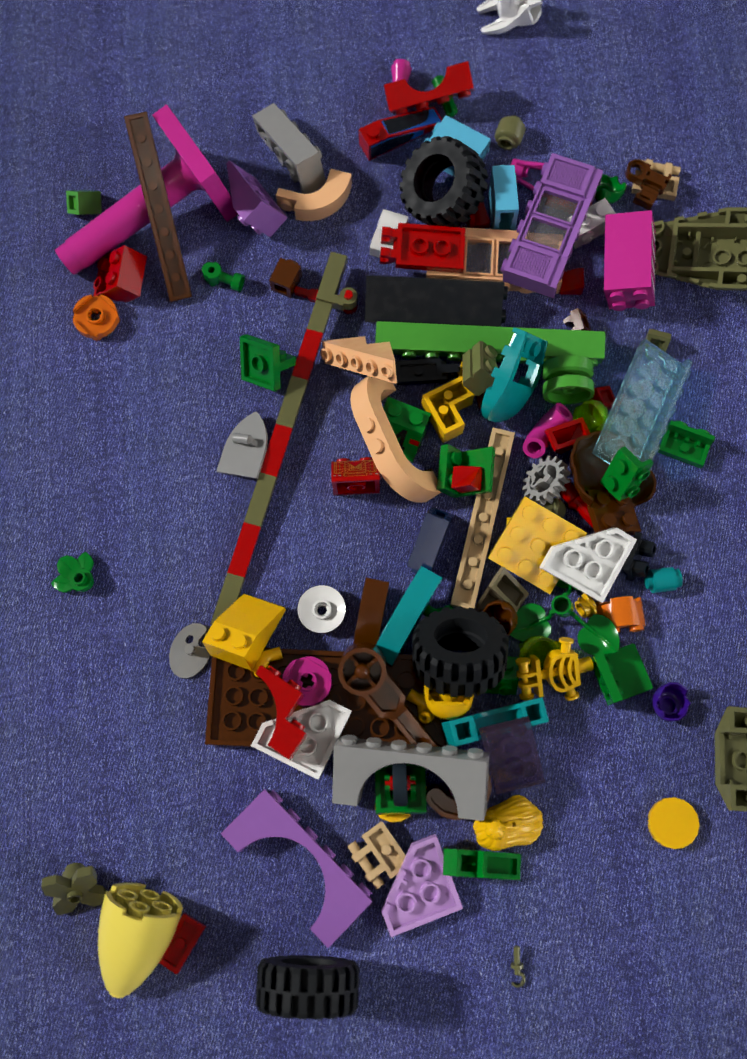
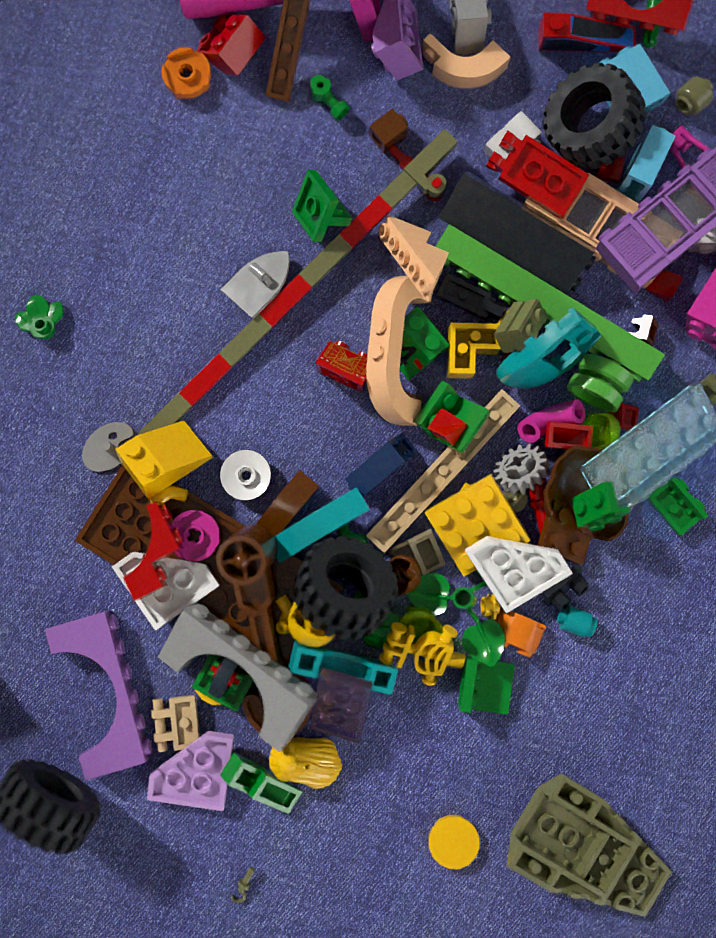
camera: 25 degrees right, 10 degrees up
dark purple hair [652,682,691,722] -> none

